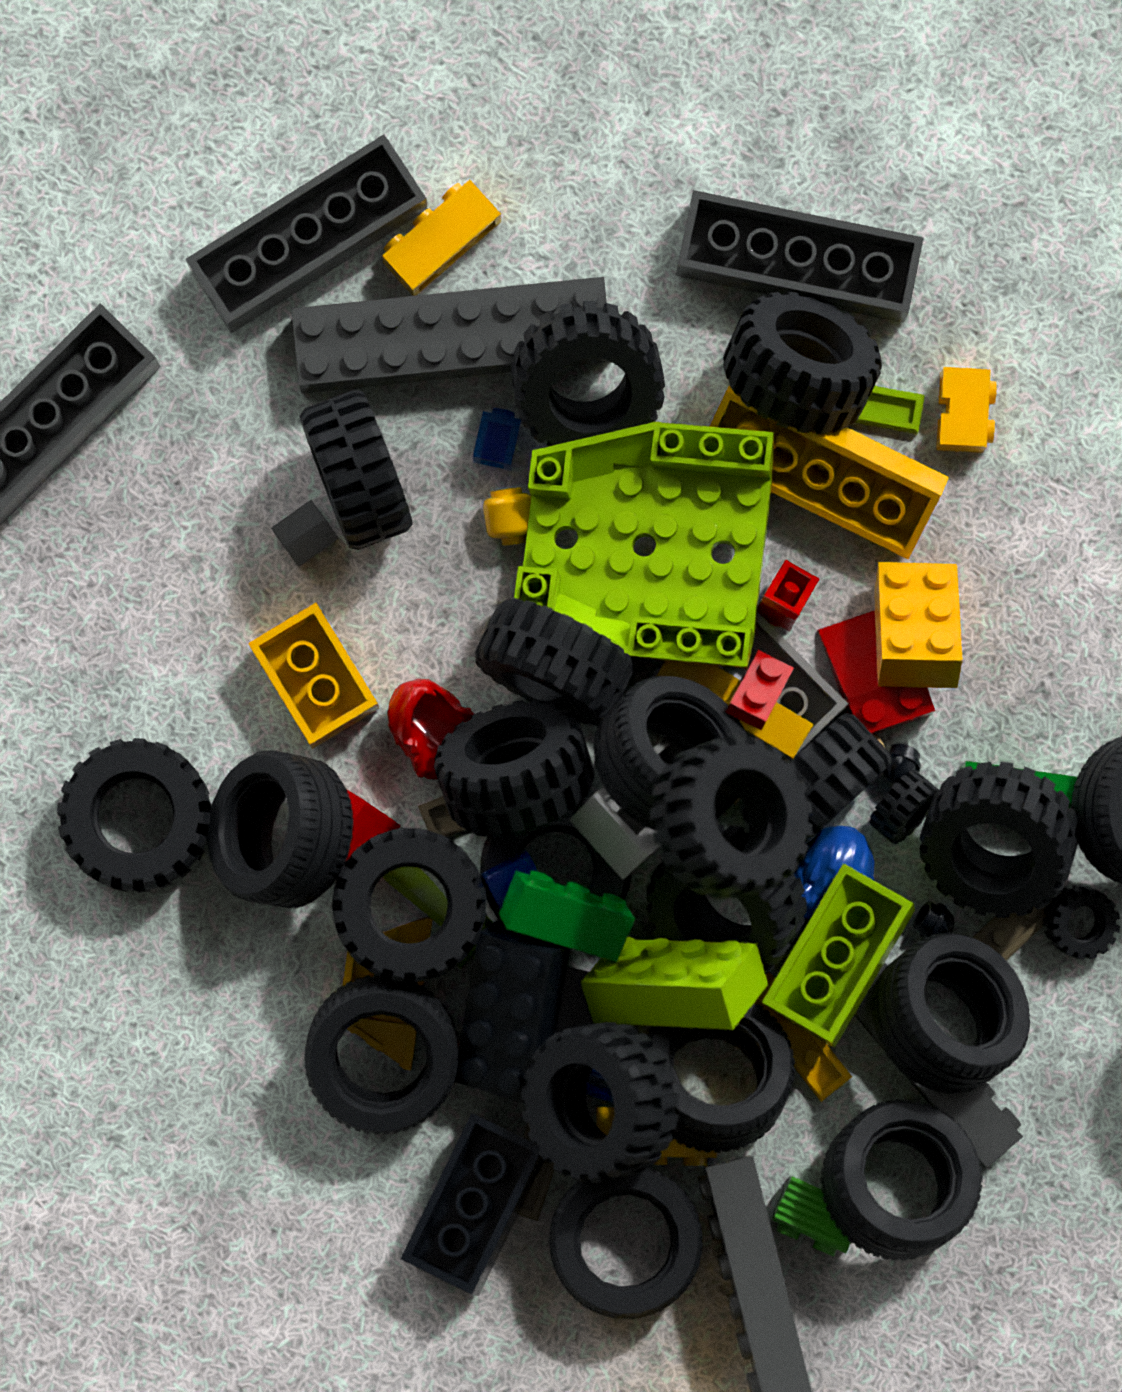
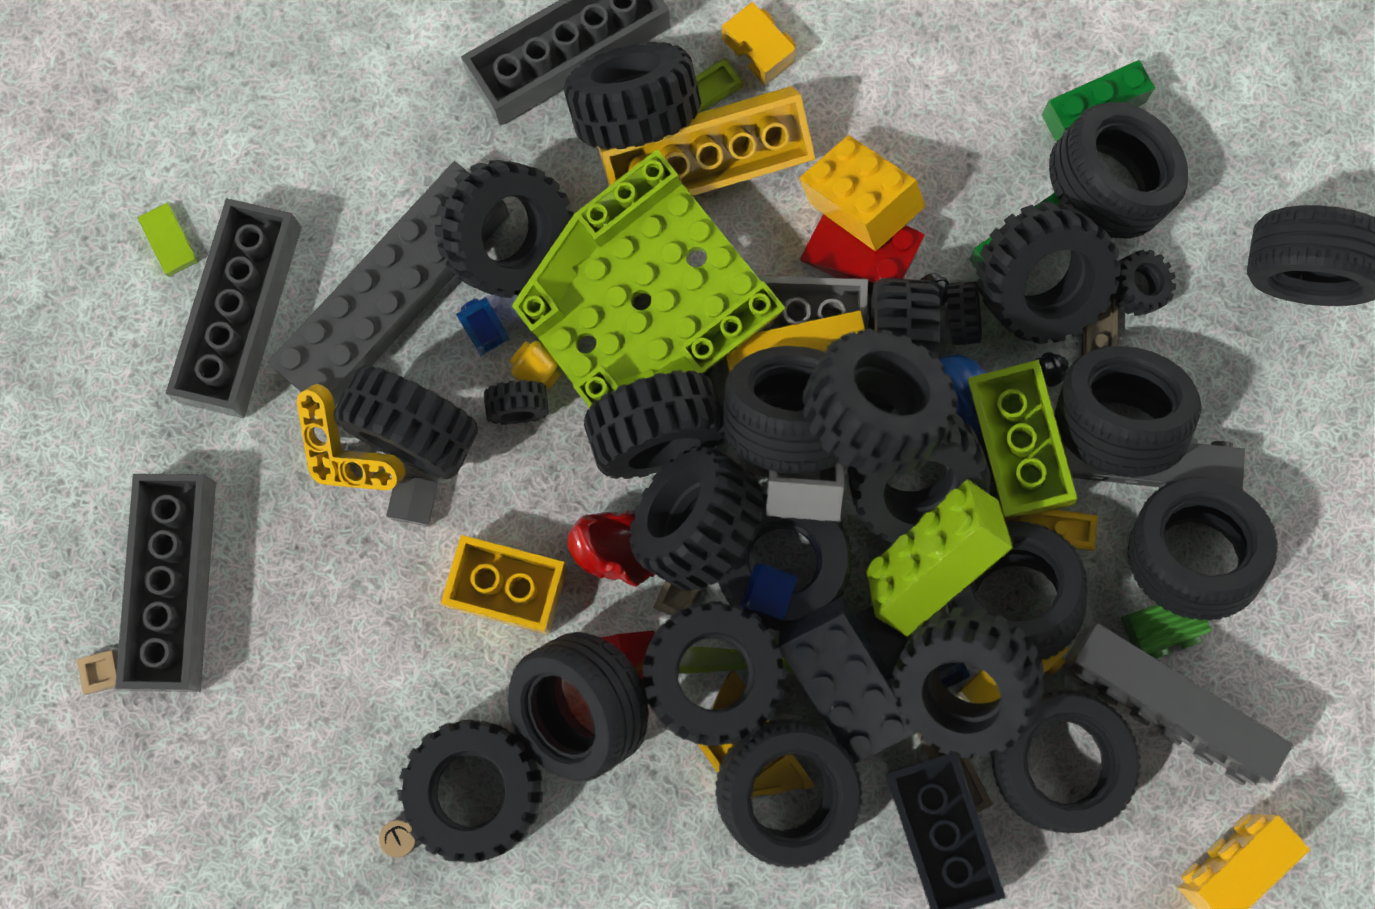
camera: 35 degrees left, 5 degrees down
yellow brick [382,180,501,296] -> none
green brick [498,871,635,962] -> none
plate [726,650,794,731] -> none
red slope [757,560,819,632] -> none
none -> lime tile [137,202,199,277]
none -> yellow beam [297,384,405,490]
none -> tan tile [379,820,417,857]
none -> black tyre [484,380,549,425]

